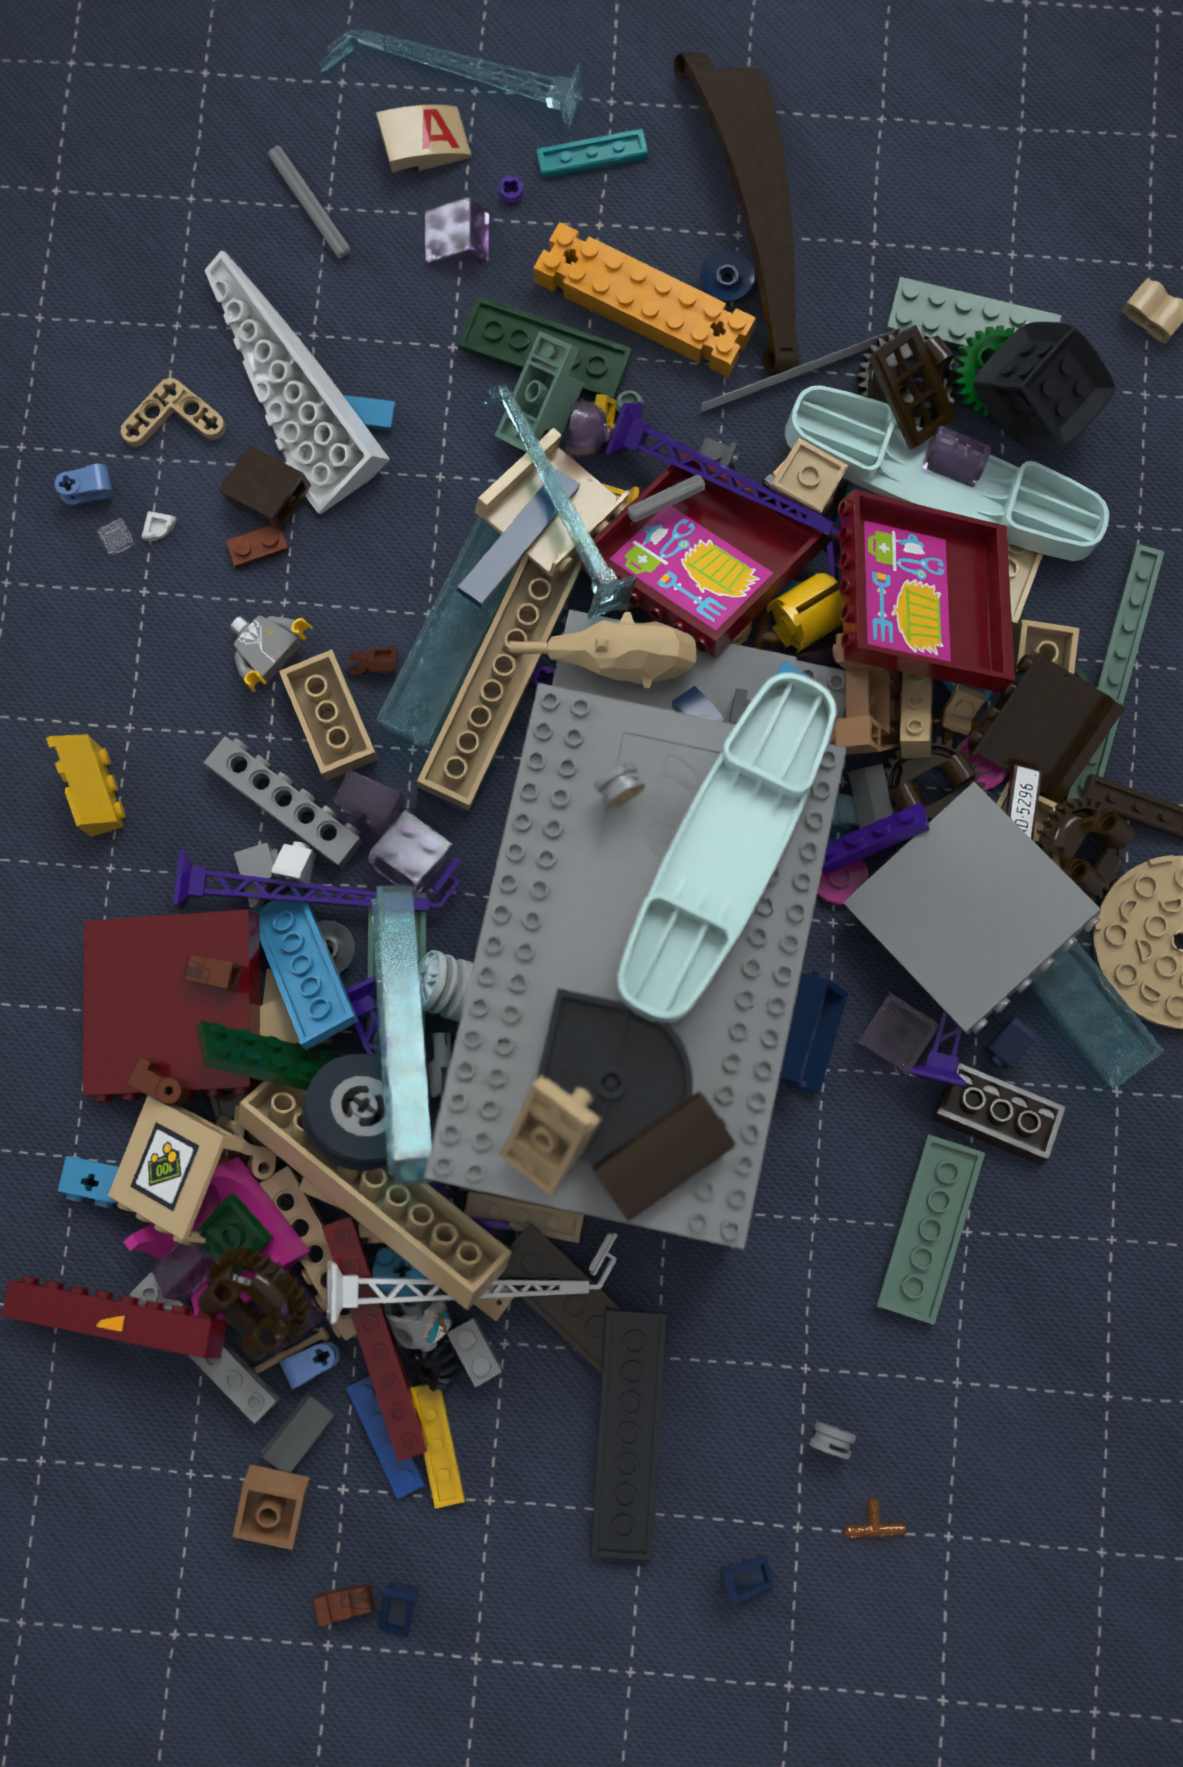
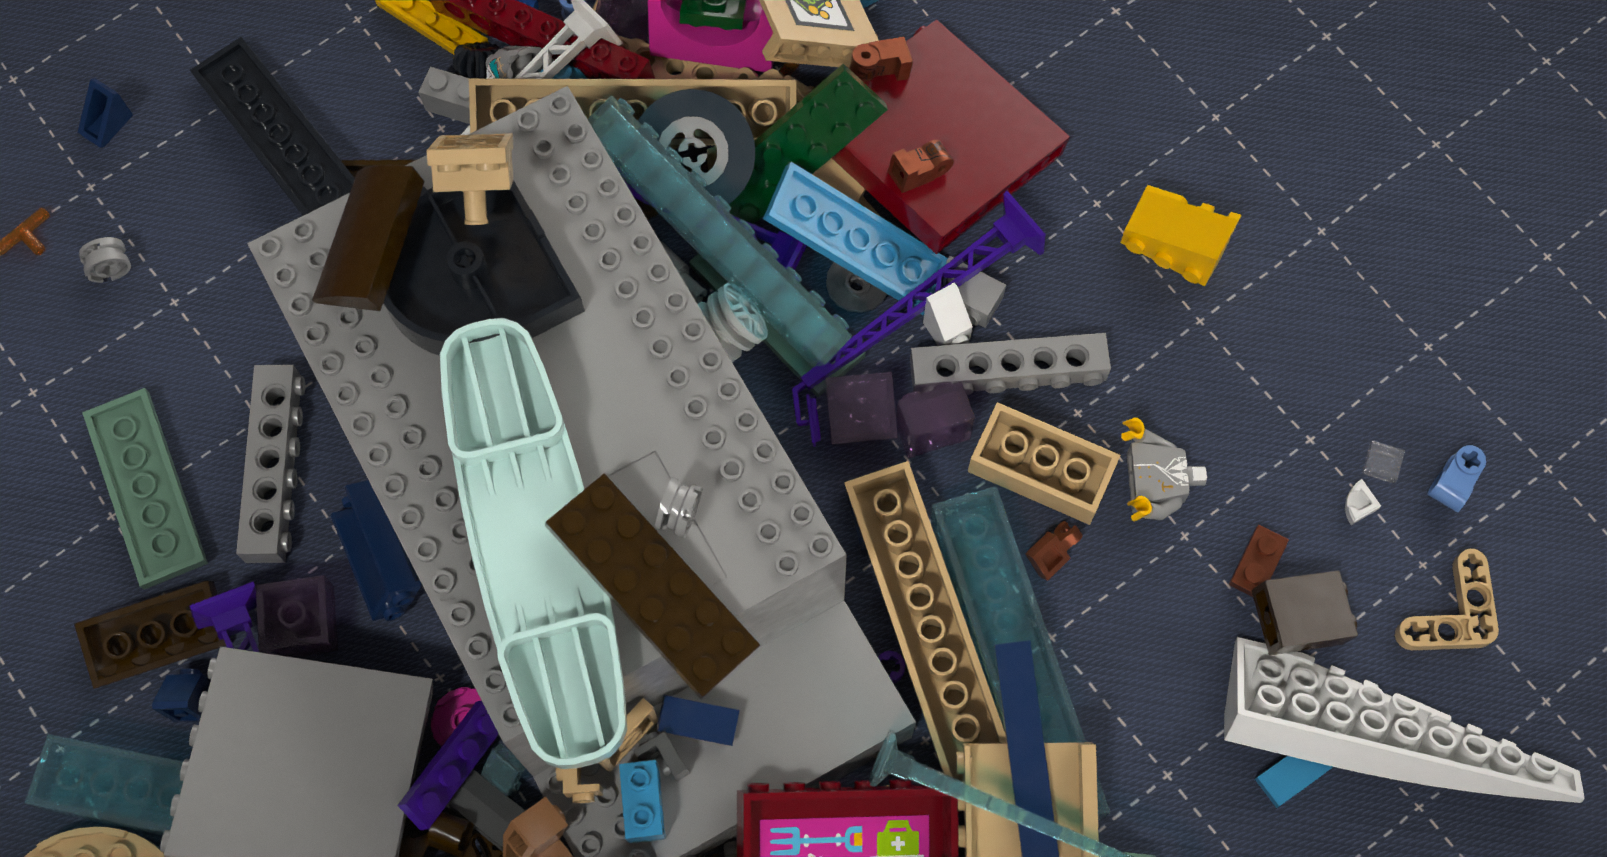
camera: 135 degrees right, 10 degrees down
tan piece [509,612,697,689] -> none
none -> light grey brick [236,365,305,563]
none -> dark brown plate [545,473,760,699]

